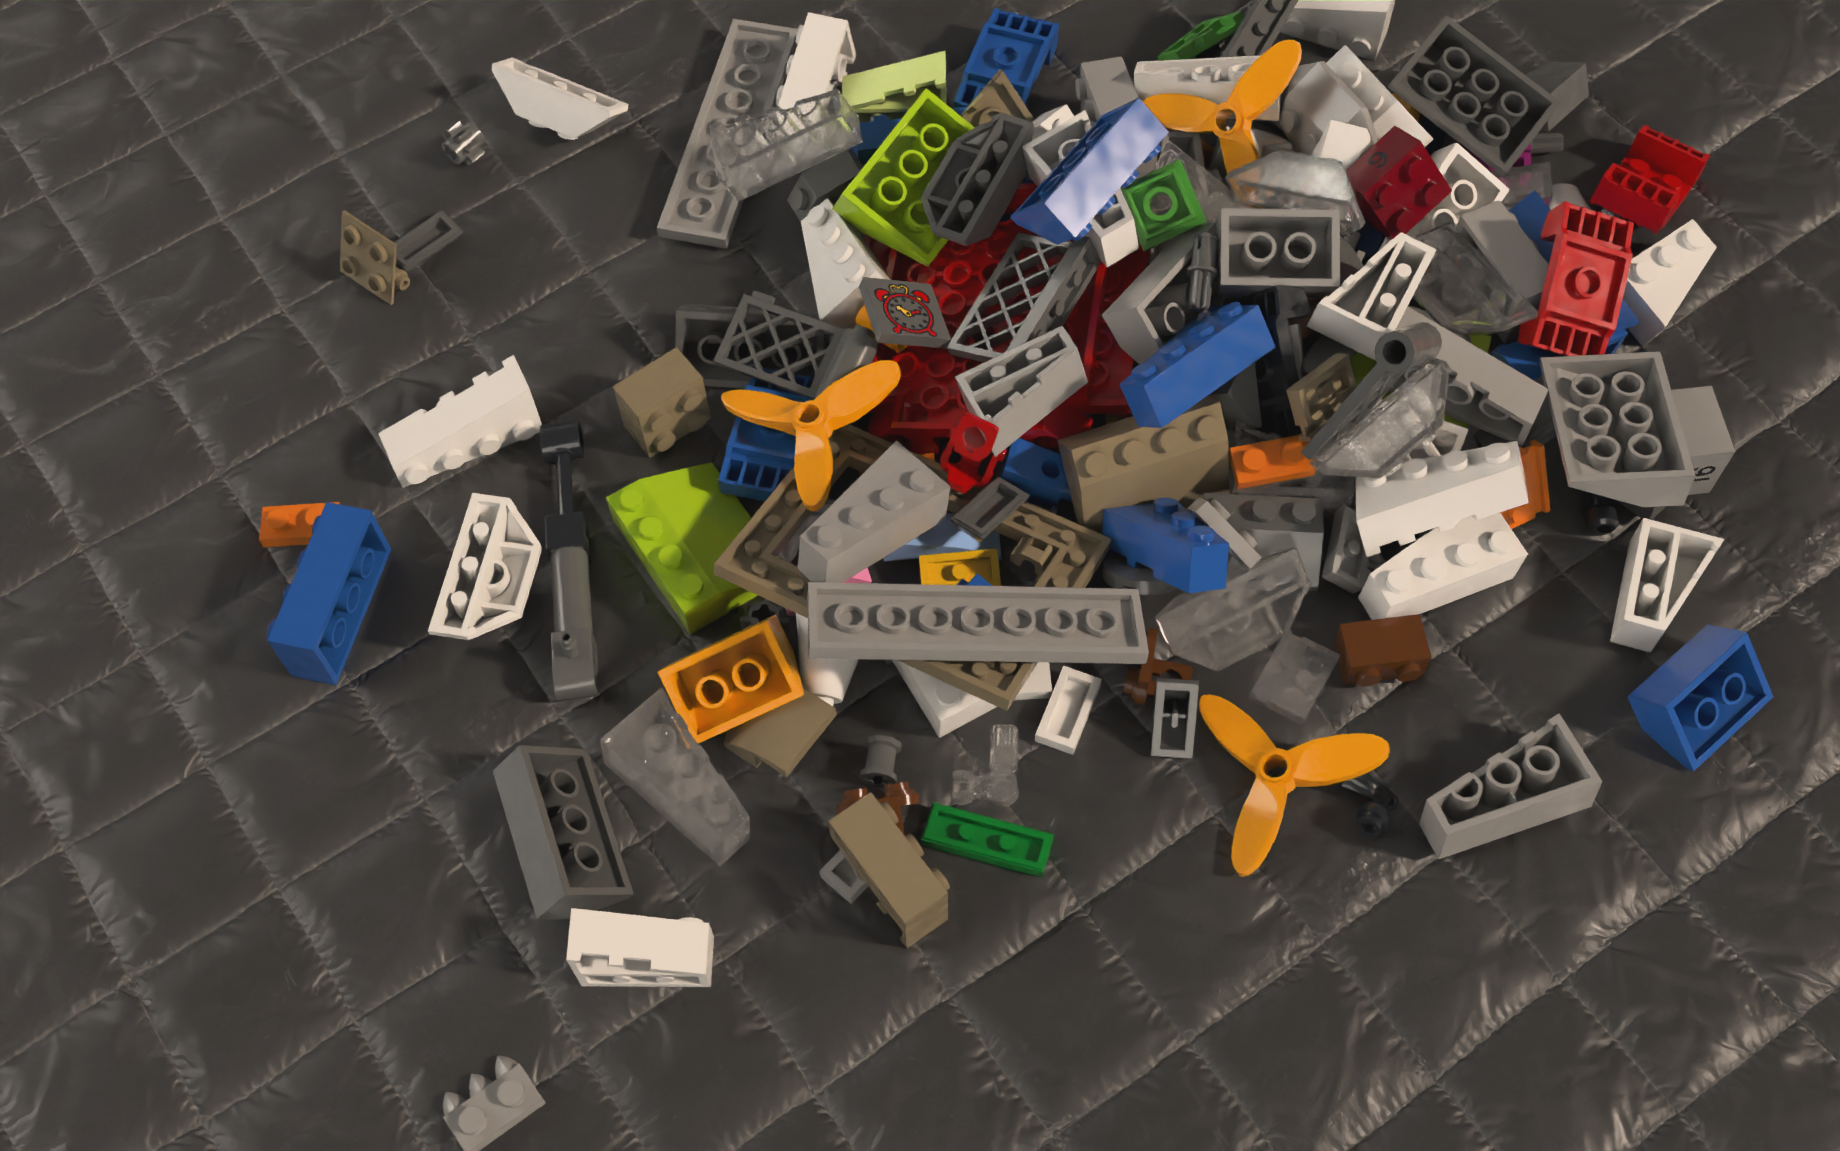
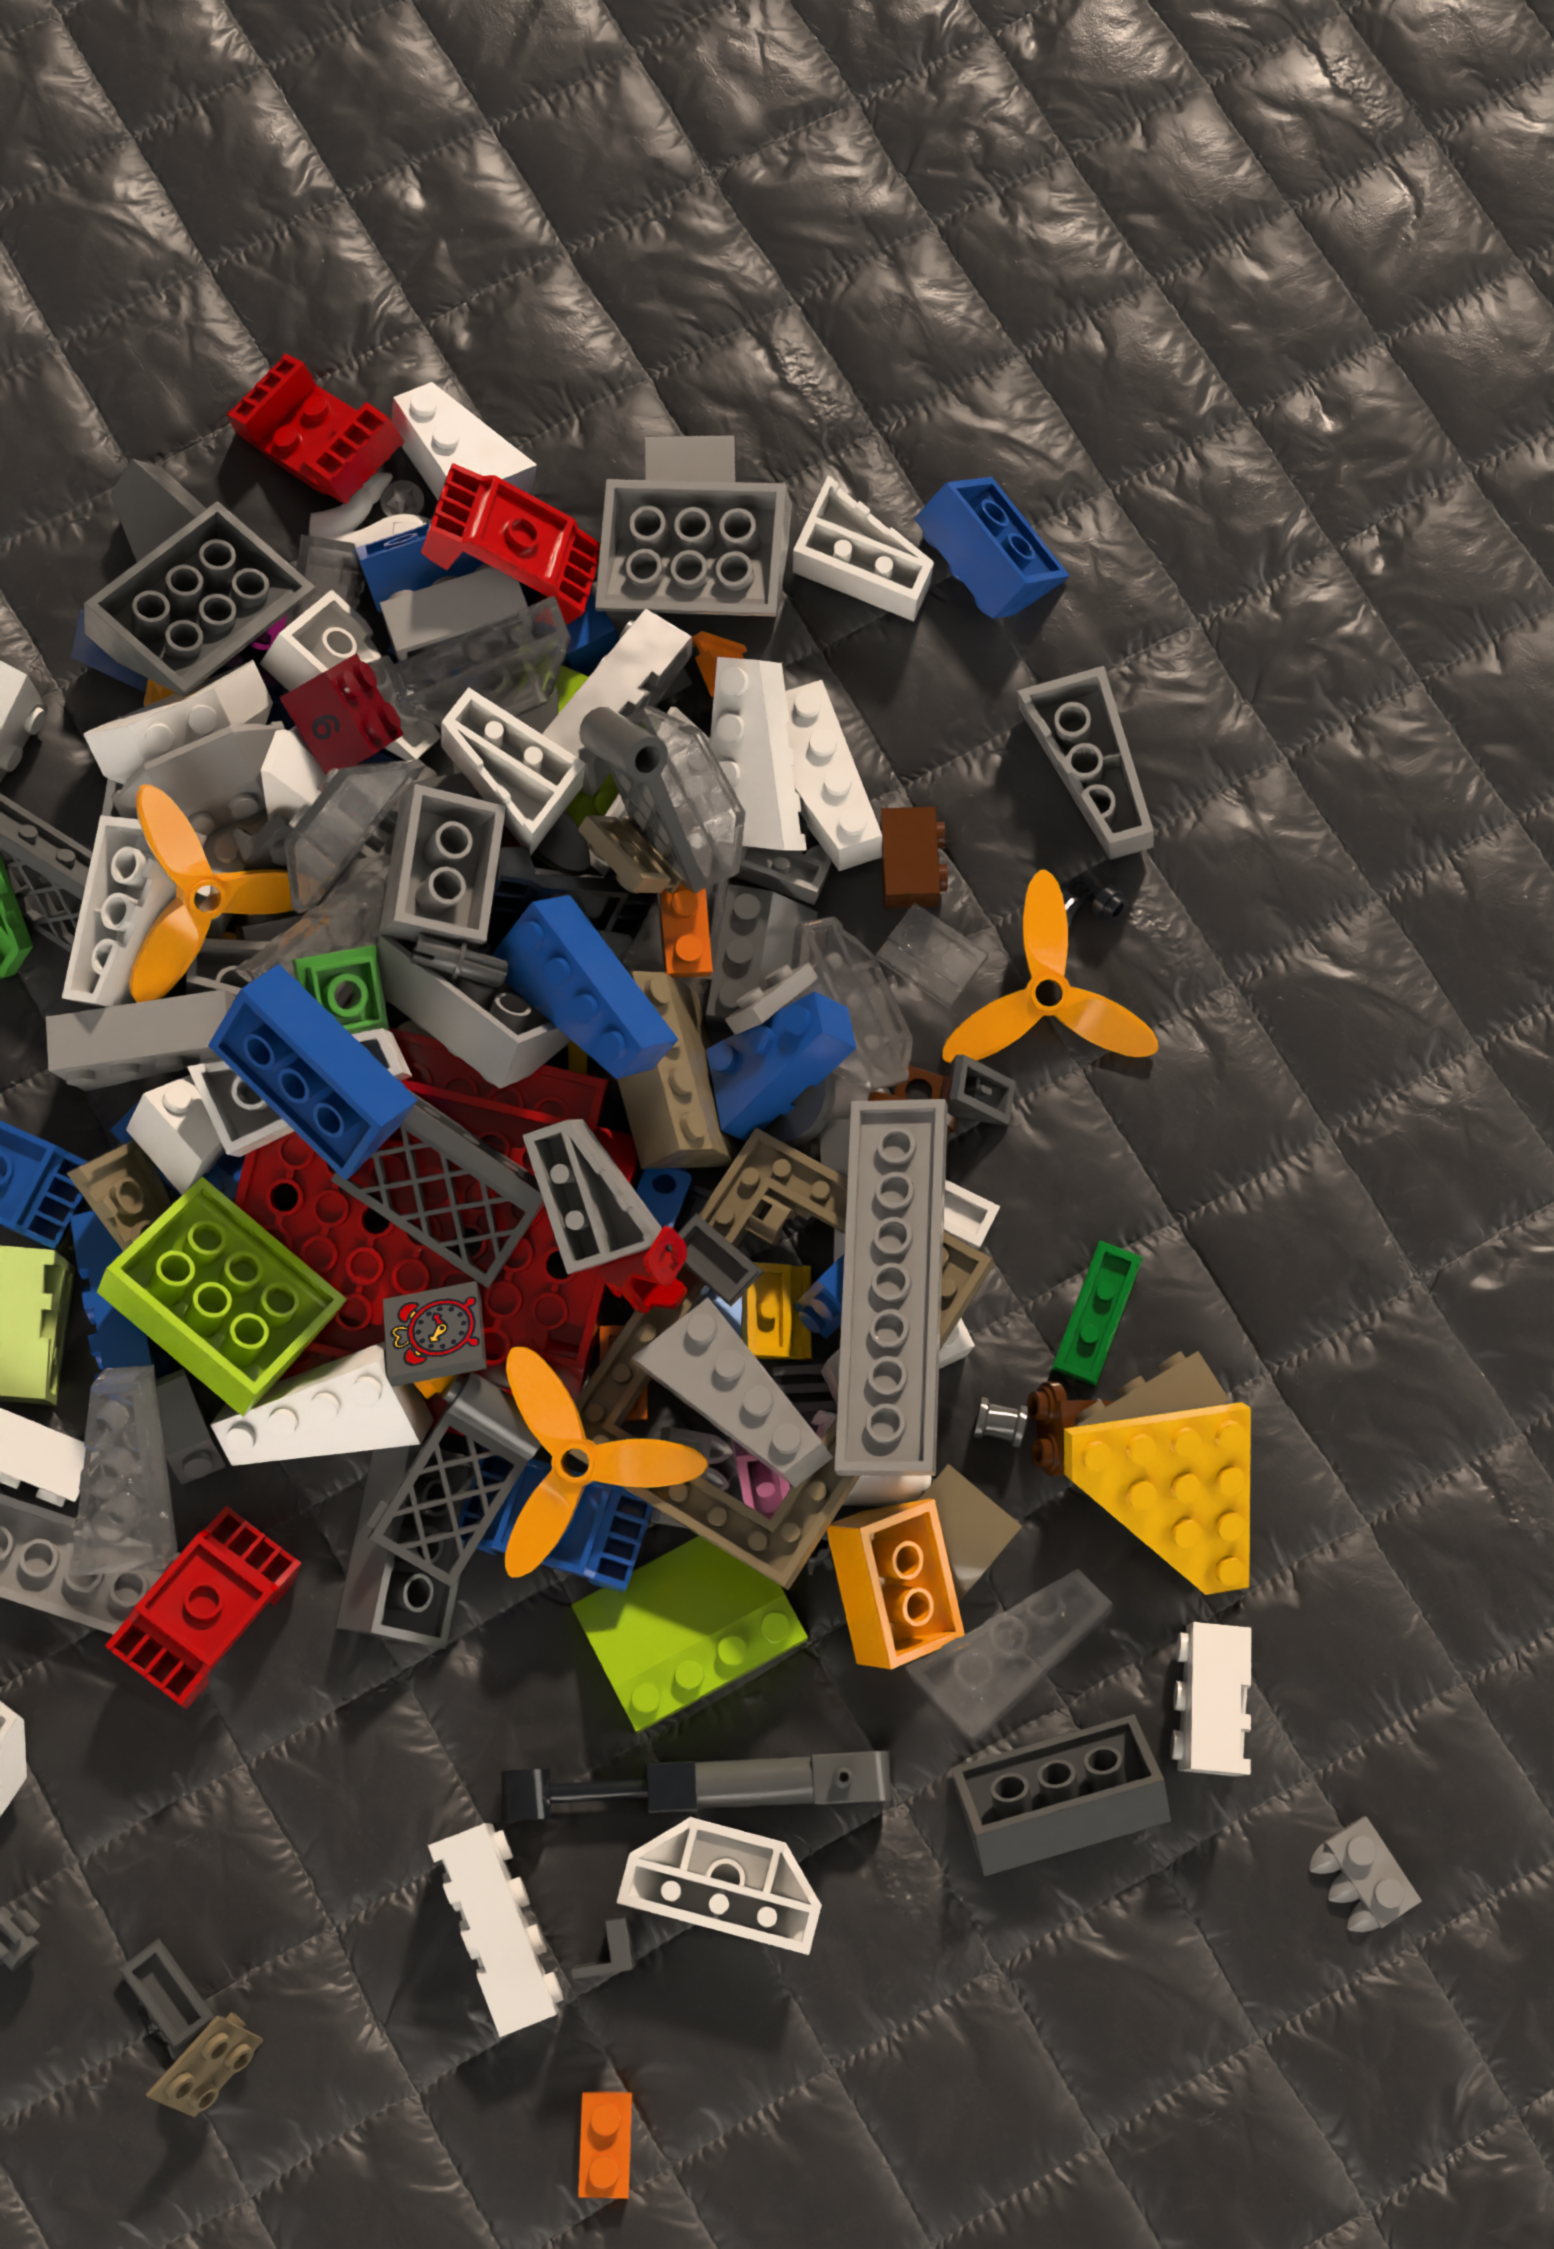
camera: 90 degrees left, 15 degrees up
blue brick [267,502,391,685] -> none
dark tan brick [613,347,711,458] -> none
dark grey wedge [920,112,1035,246] -> none
clear bar [952,725,1019,807] -> none
none -> red plate [105,1506,302,1709]
none -> dark grey panel [571,1916,636,1980]
none -> yellow plate [1064,1402,1251,1595]

